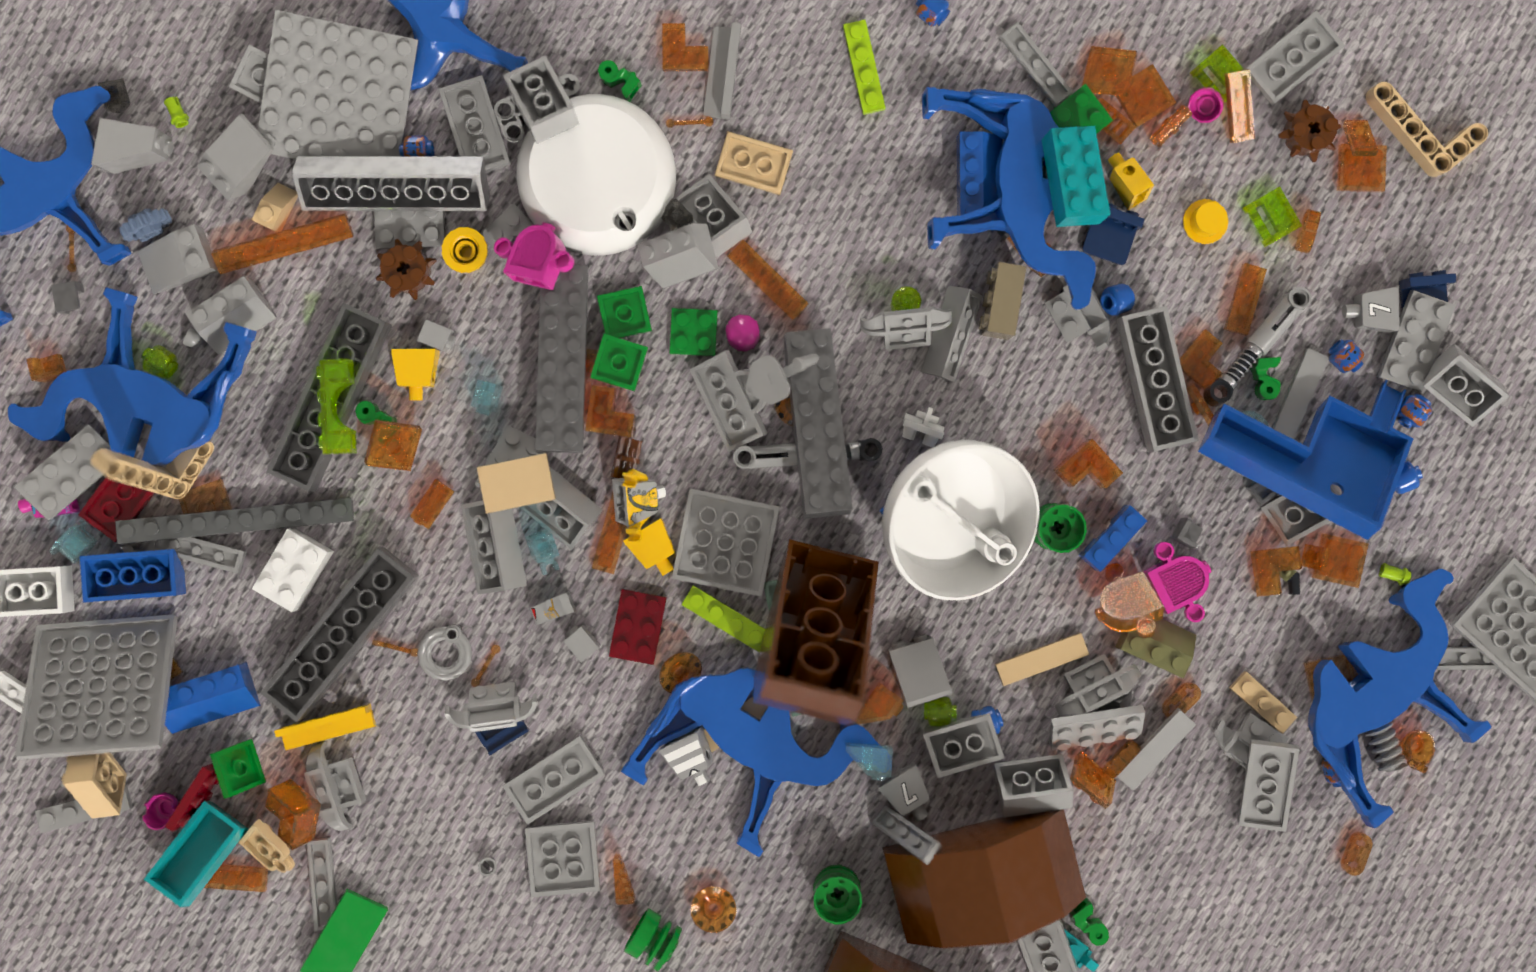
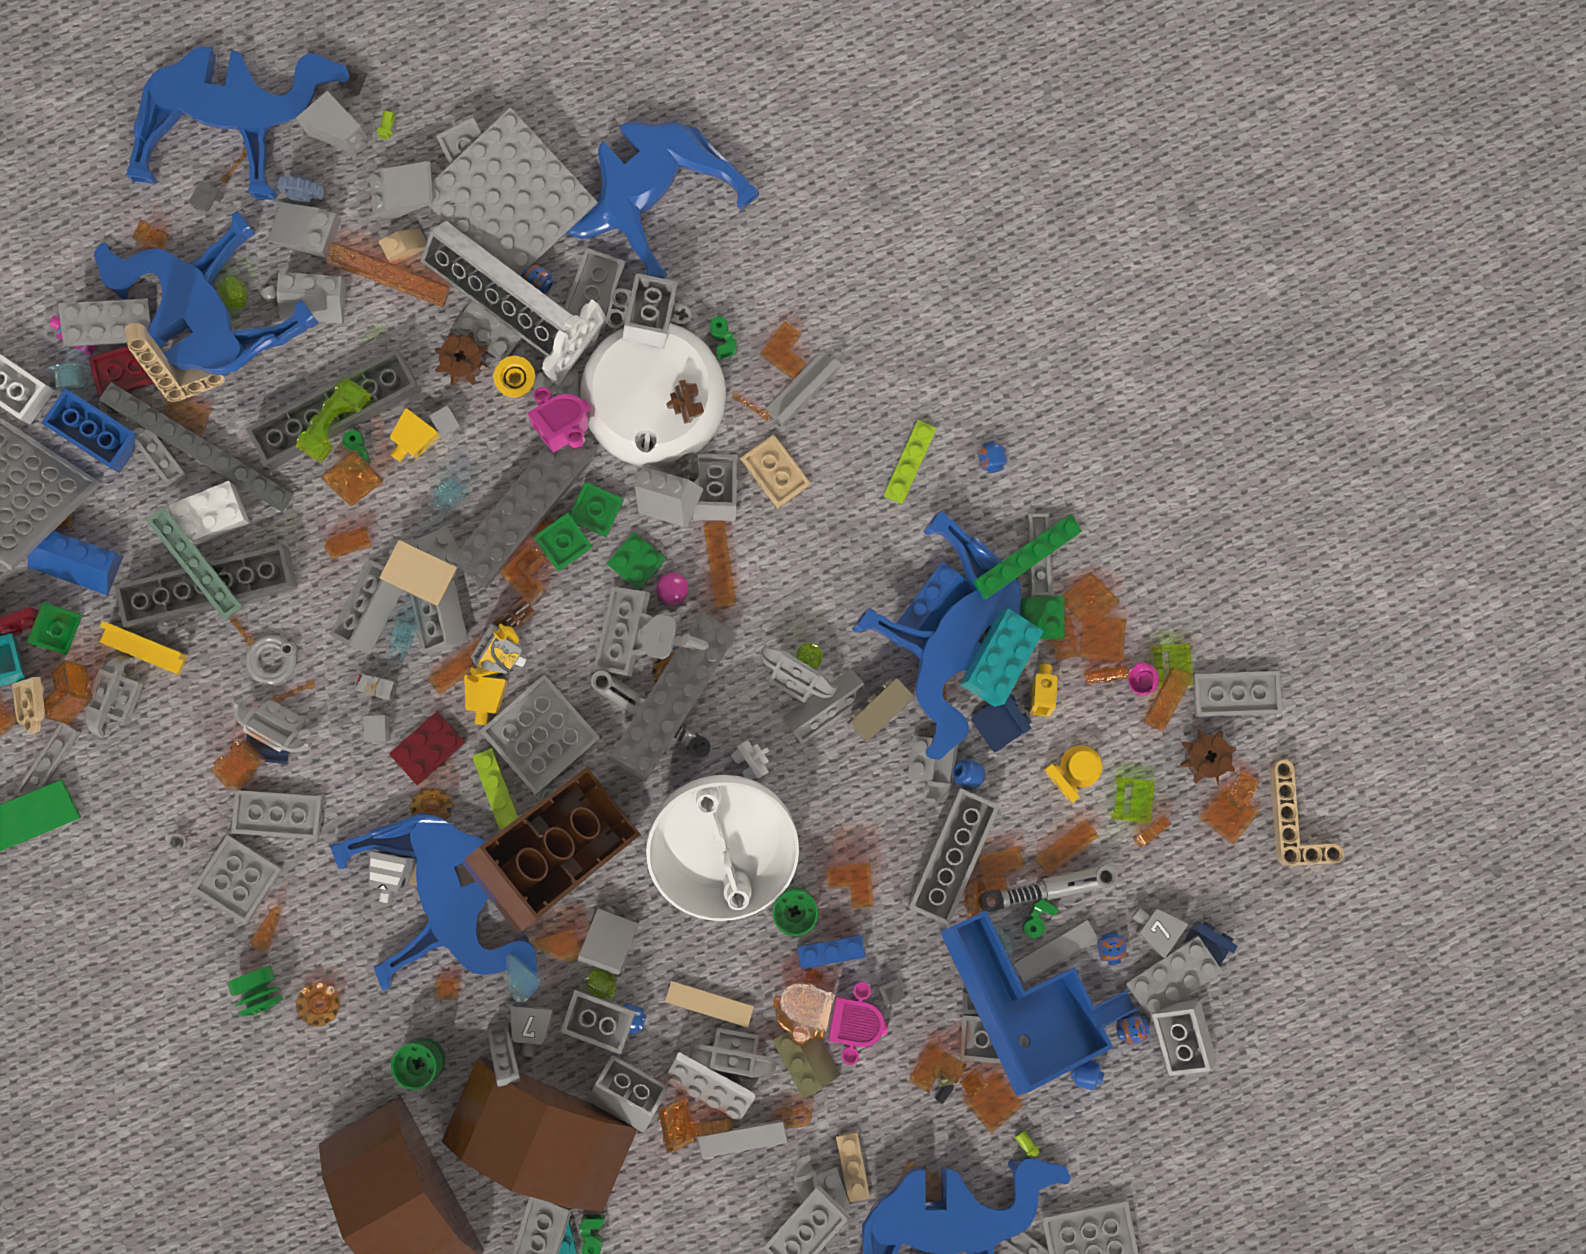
camera: 35 degrees right, 5 degrees down
none -> sand green plate [146,507,243,621]
none -> clear orange brick [210,740,265,790]
none -> clear orange plate [435,977,458,1000]
none -> white plate [542,299,606,386]
none -> reddish brown hips [666,380,704,424]
none -> green plate [973,514,1082,599]
none -> yellow plate [1043,764,1080,803]

